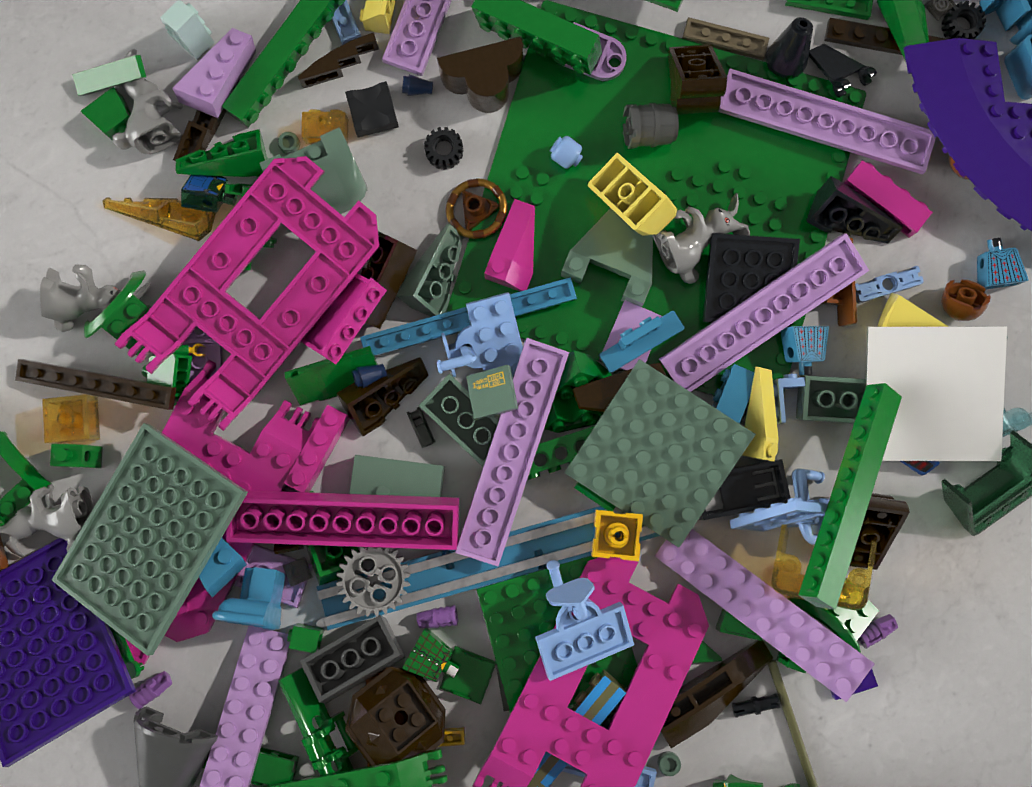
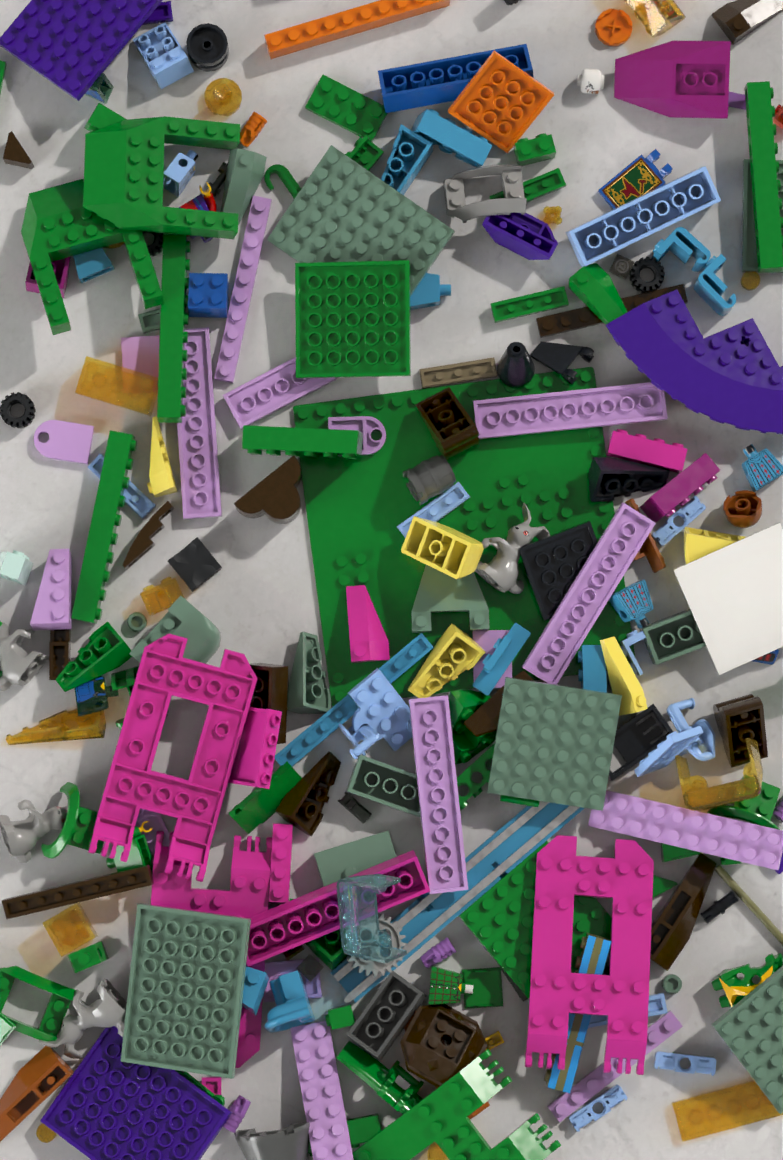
camera: 30 degrees left, 0 degrees up
dark blue cone [352,363,387,388] -> none
dark blue cone [402,74,433,96] -> none
black tyre [424,127,464,170] -> none
reddish brown piece [446,178,507,239] -> none
sand green tile [466,365,518,420] -> none
light blue plate [535,560,634,681] -> none
light blue head [550,136,583,169] -> none
yellow piece [591,510,643,561] -> none
green brick [798,383,902,610] -> none
none -> clear light blue windscreen [336,874,407,963]
none -> light blue tile [397,482,470,538]
none -> light yellow wedge [408,624,485,698]
none -> magenta wedge [640,453,720,523]

